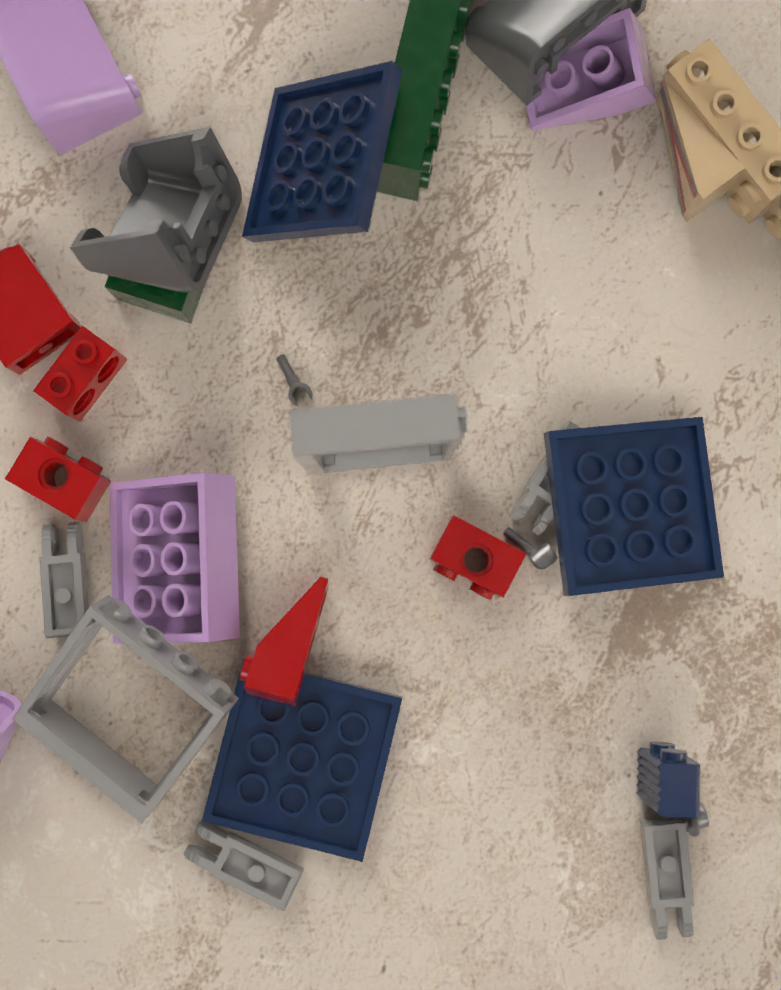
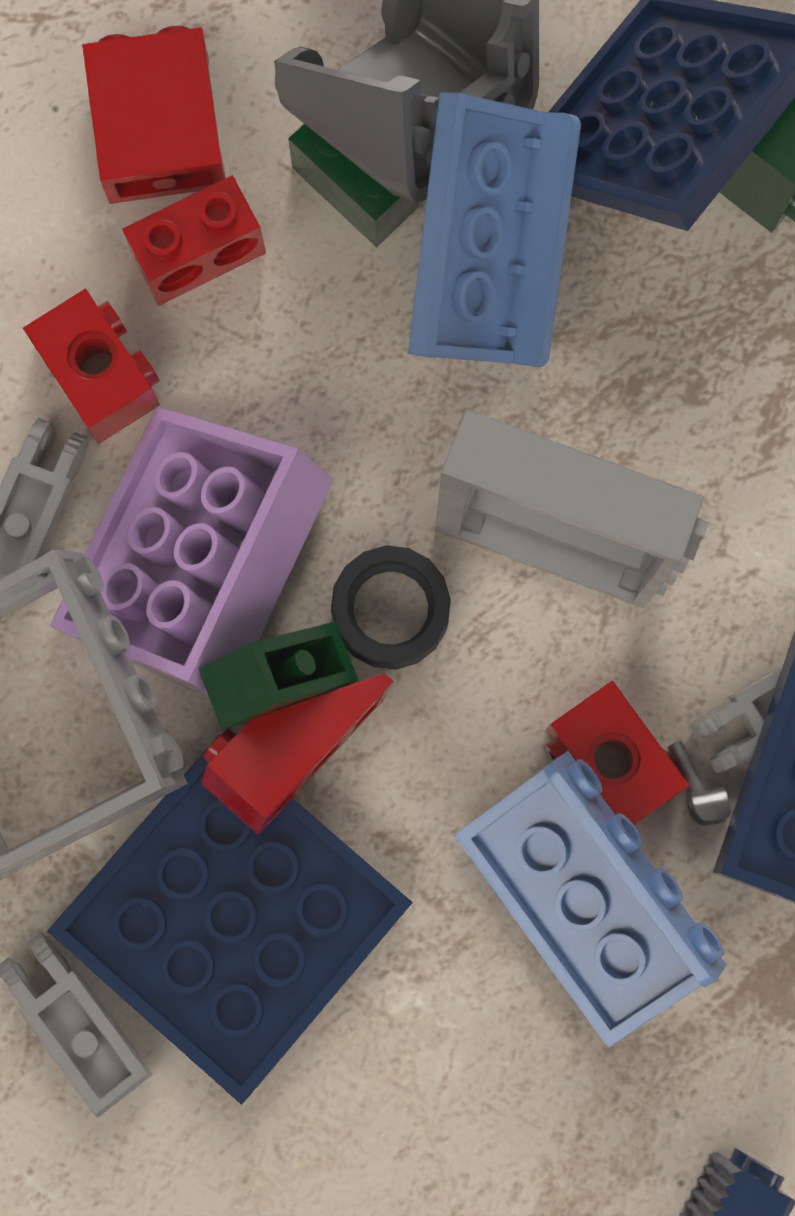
camera: 25 degrees right, 5 degrees down
flat silver hand [276,354,312,407] -> none
none -> dark green brick [198,622,359,730]
none -> black tyre [331,545,451,670]
none -> medium blue bracket [408,92,581,367]
none -> medium blue bracket [454,751,726,1048]

